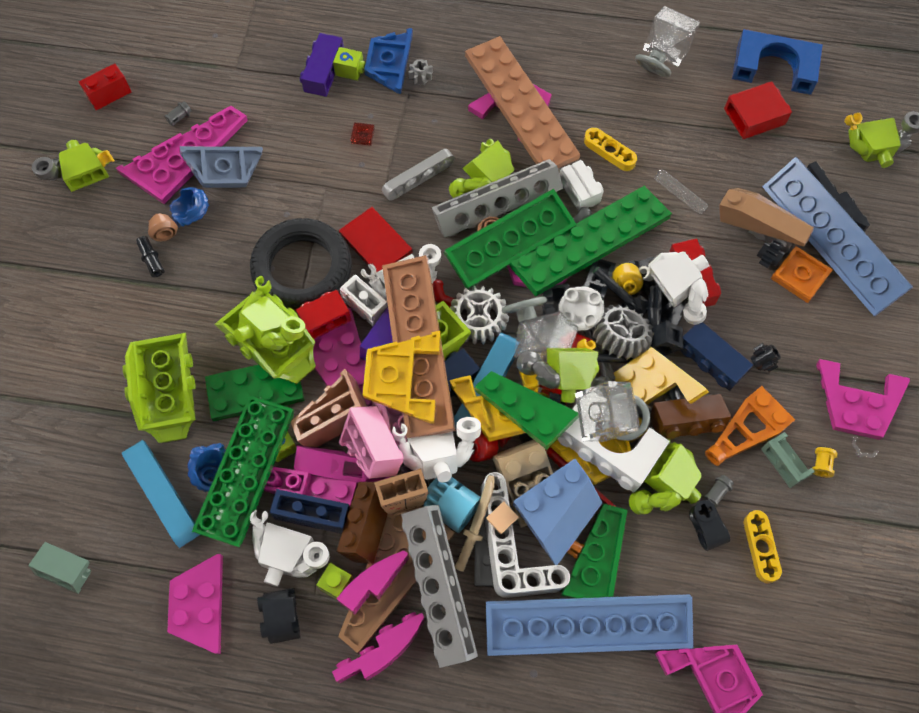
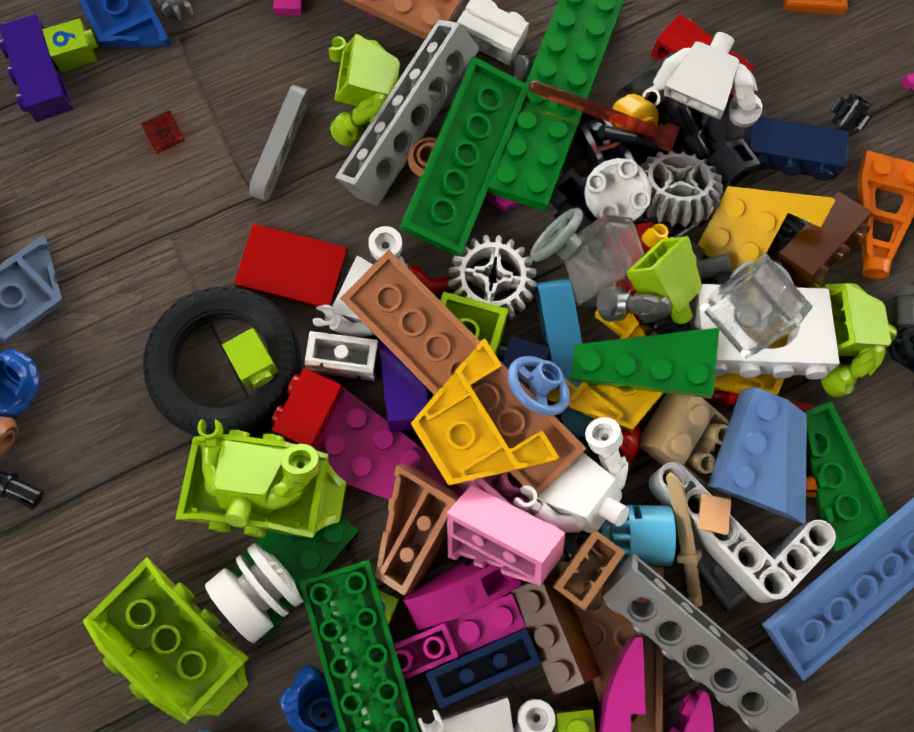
camera: 40 degrees left, 10 degrees up
none -> white wheel [205,543,303,644]
none -> lime brick [222,328,279,388]
none -> medium blue piece [507,356,570,416]
none -> clear red piece [528,80,680,152]

